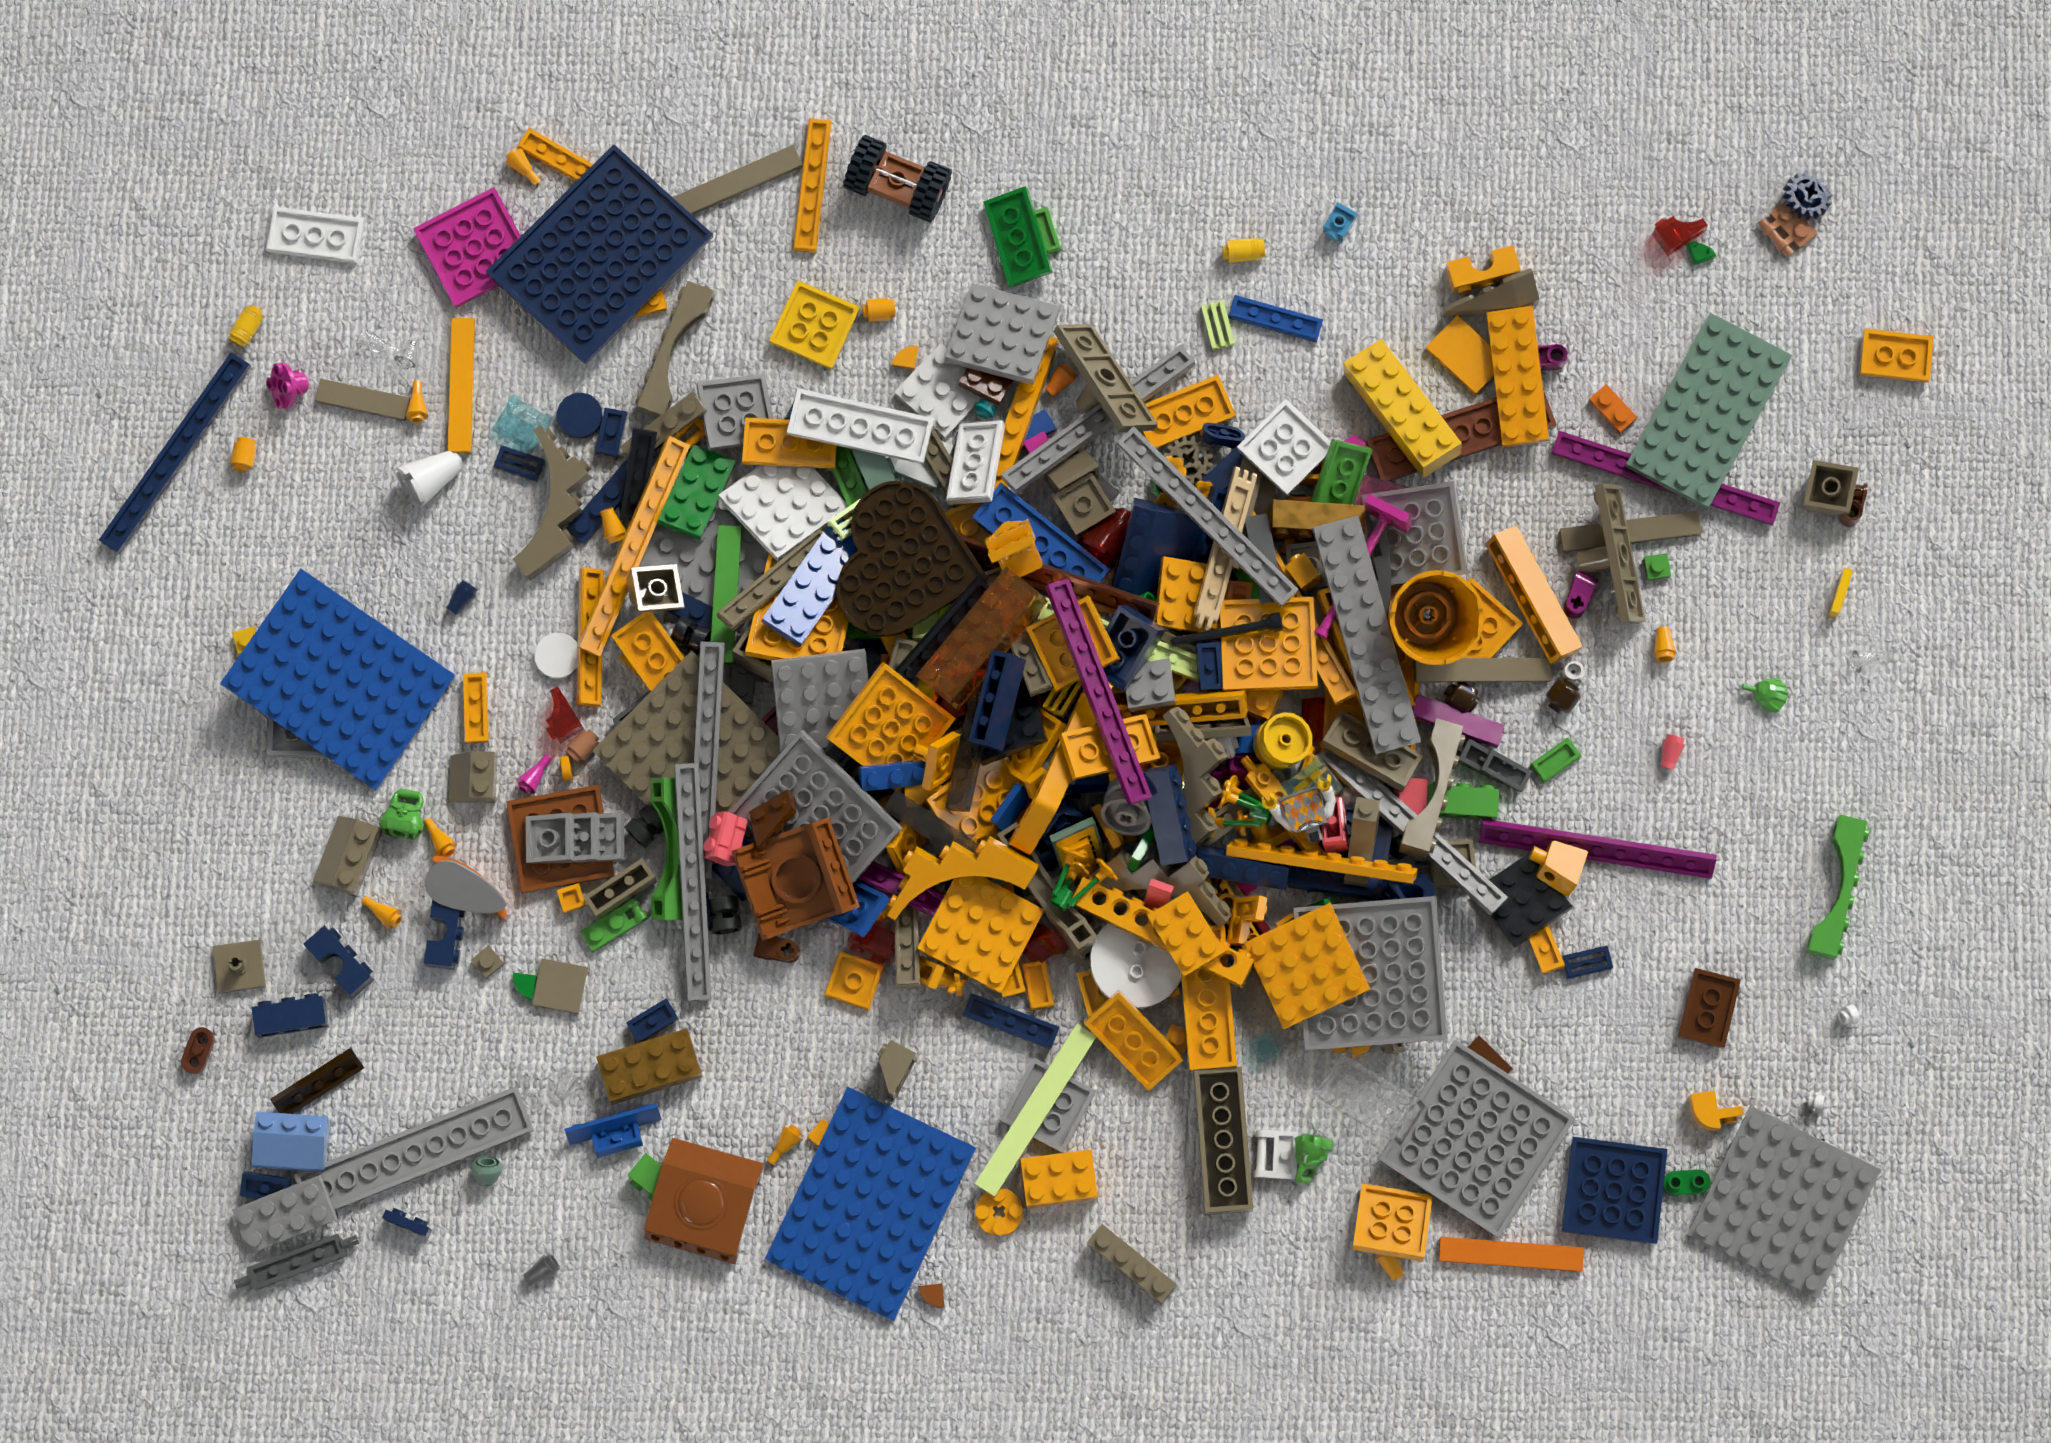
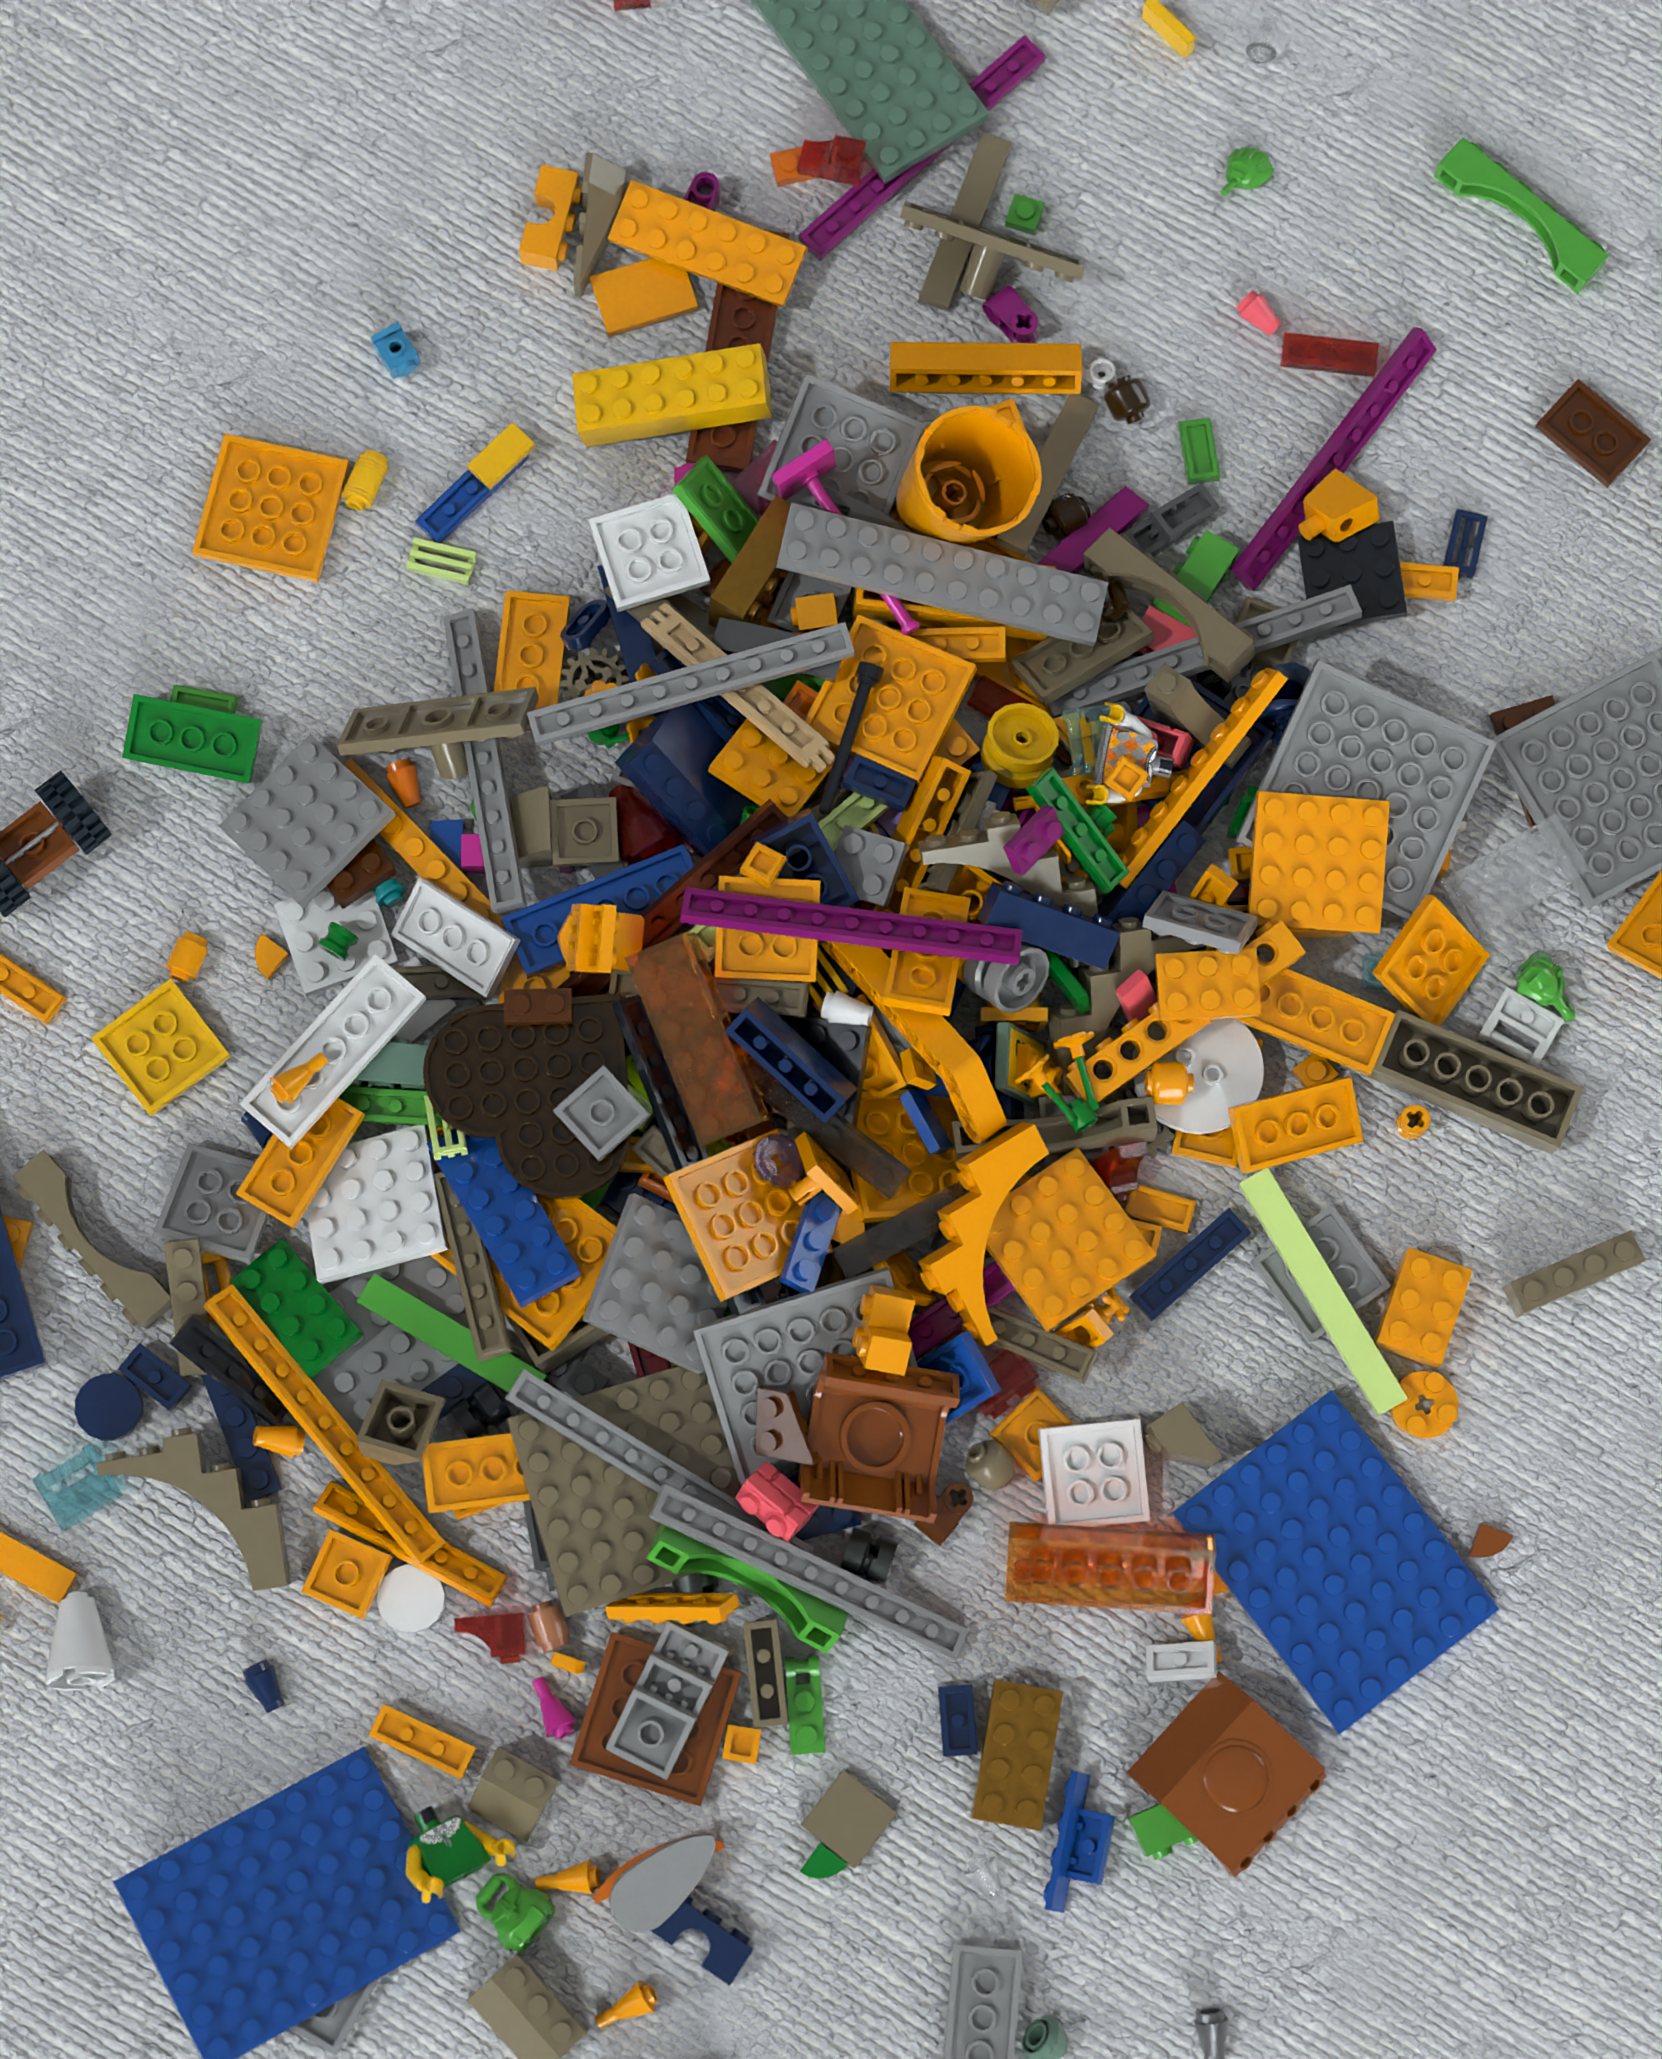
camera: 65 degrees left, 0 degrees up
yellow plate [232,626,257,655] -> none
dark tan plate [471,945,504,979] -> none
dark blue tile [493,445,545,483] -> none
light orange cone [1653,626,1677,663] -> none
none -> light orange plate [192,433,350,583]
none -> light orange cone [269,1052,328,1104]
none -> light orange plate [301,1529,393,1620]
none -> green wheel [317,922,359,961]
none -> torso [405,1806,515,1903]
none -> yellow tile [467,422,536,490]
none -> reddish brown plate [504,988,572,1025]
none -> light grey plate [553,1065,650,1162]
none -> light orange plate [605,1593,739,1624]
none -> light orange tile [740,841,786,888]
none -> gear [752,1134,804,1187]
none -> clear red arch [798,135,866,186]
none -> white cone [821,990,873,1026]
none -> light orange brick [852,1285,915,1376]
none -> dark tan head [965,1440,1015,1490]
none -> magenta plate [1003,805,1064,875]
none -> clear orange brick [1005,1521,1216,1615]
none -> green tile [1026,767,1130,894]
none -> white plate [1038,1418,1150,1531]
none -> dark brown arm [1101,581,1129,623]
none -> light orange tile [1102,755,1150,801]
none -> light grey plate [1142,890,1258,954]
none -> light orange head [1144,1062,1194,1105]
none -> white plate [1146,1641,1217,1683]
none -> clear red plate [1280,332,1379,377]
none -> light orange plate [1372,894,1490,1027]
none -> light orange bush [1396,1105,1430,1139]

